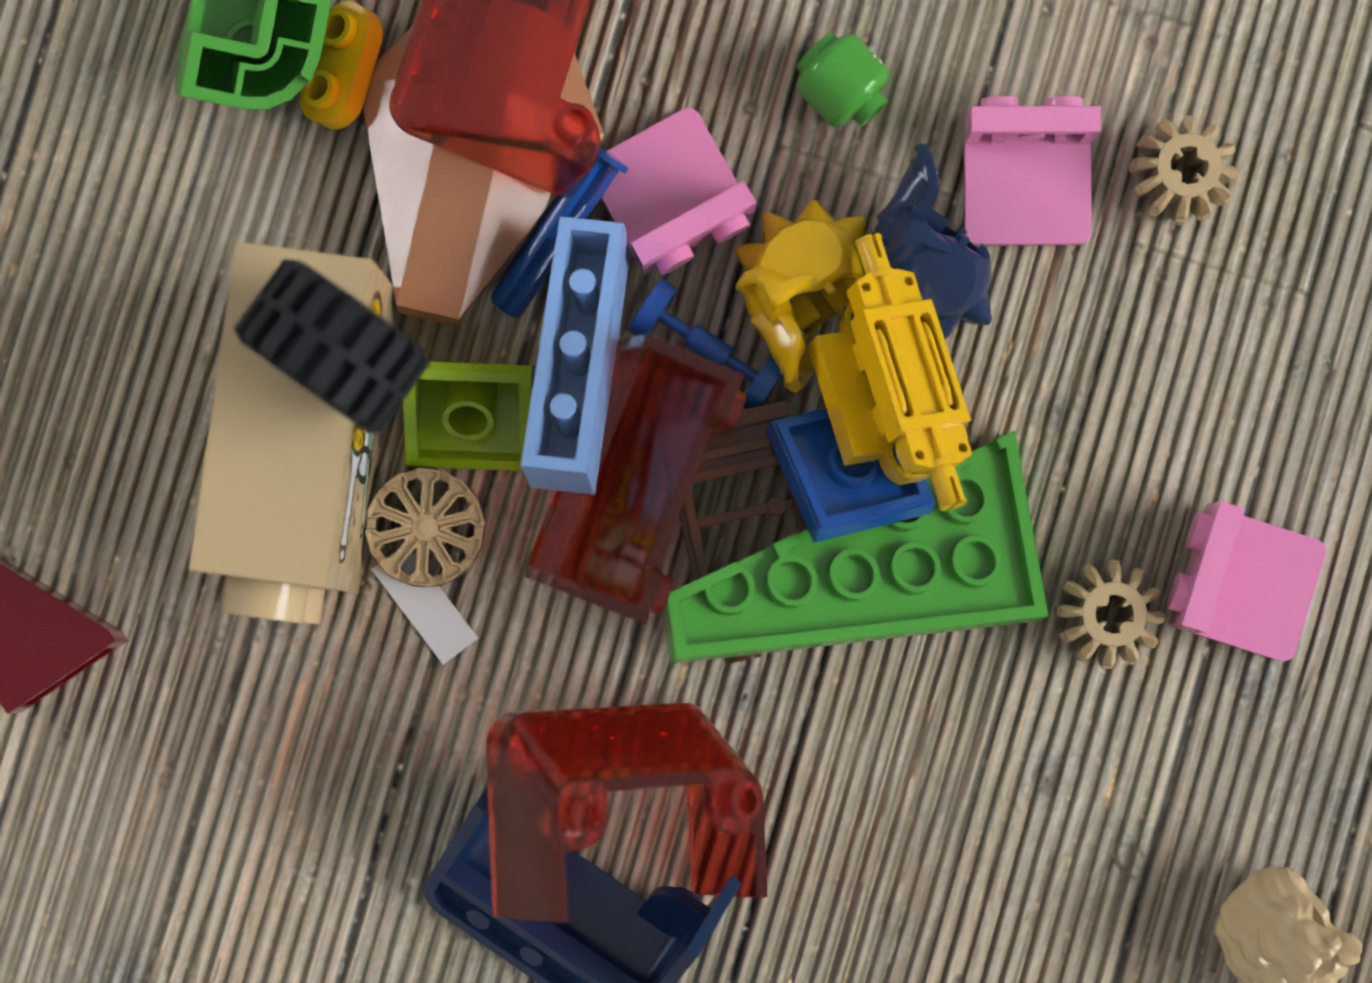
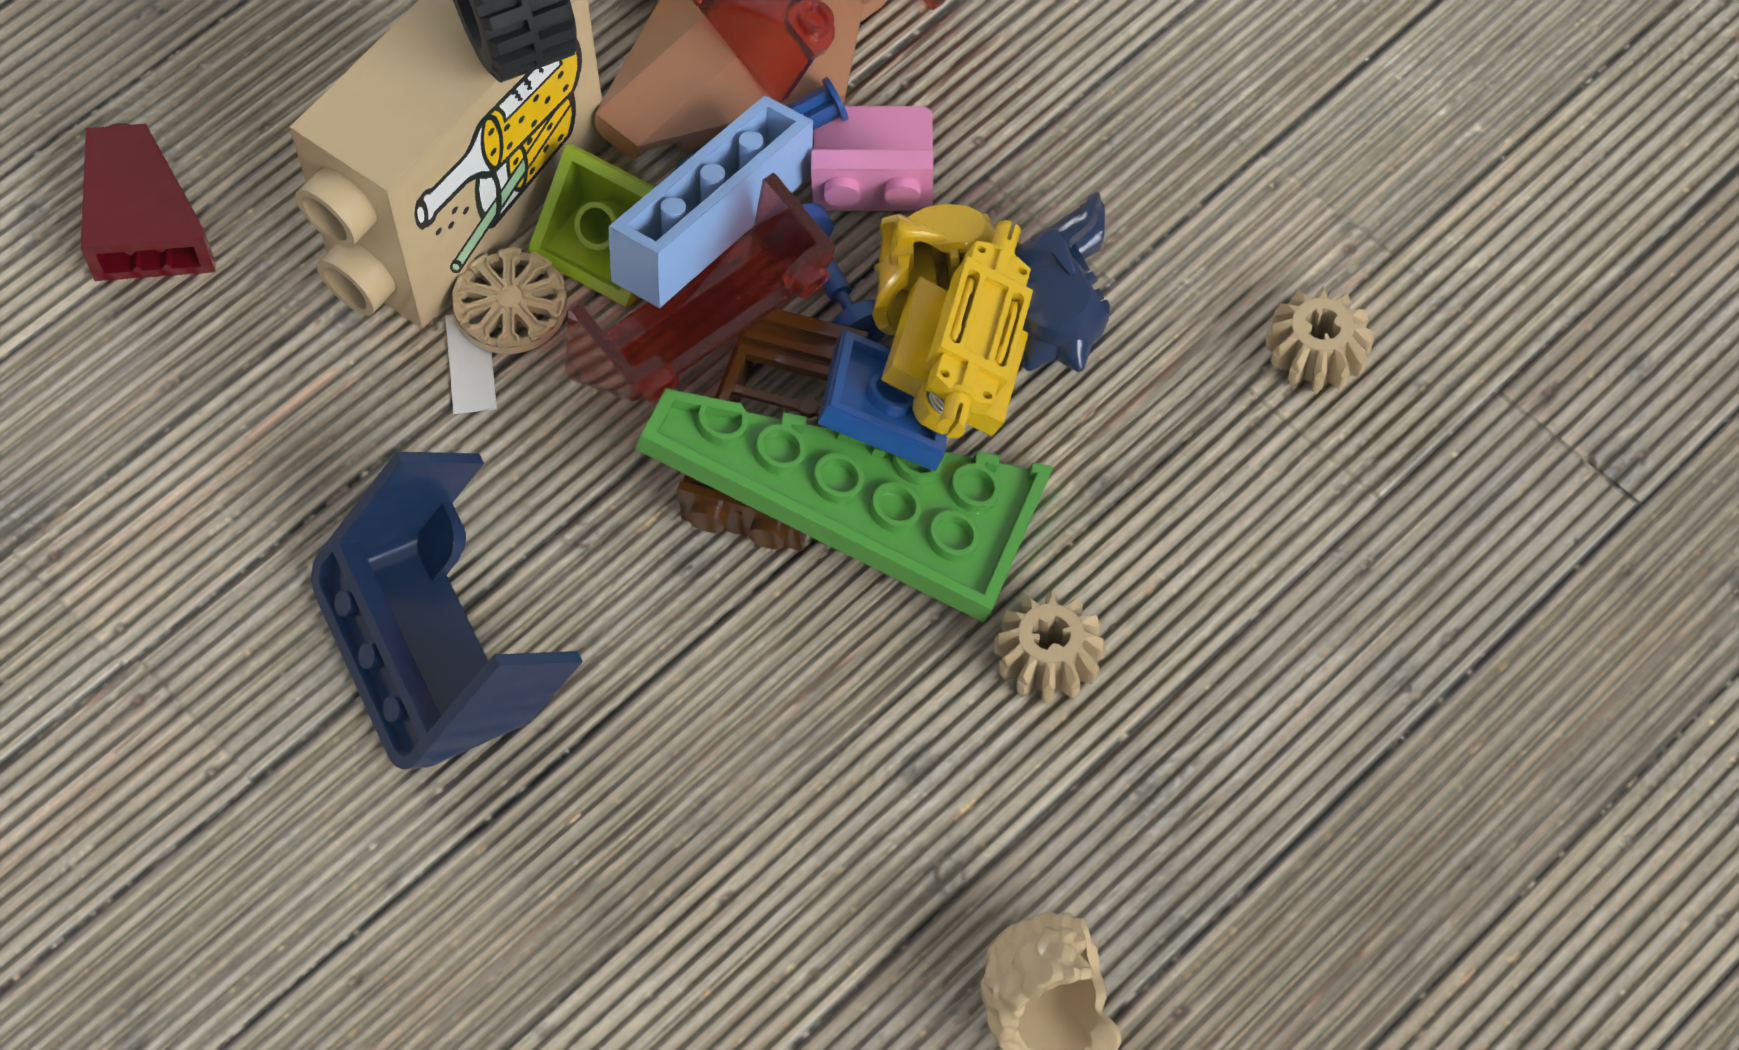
camera: 35 degrees right, 25 degrees down
clear red windscreen [486,703,768,922] -> none
bright green head [796,32,890,128] -> none
bright pink bracket [963,96,1101,246] -> none
bright pink bracket [1166,501,1326,661] -> none

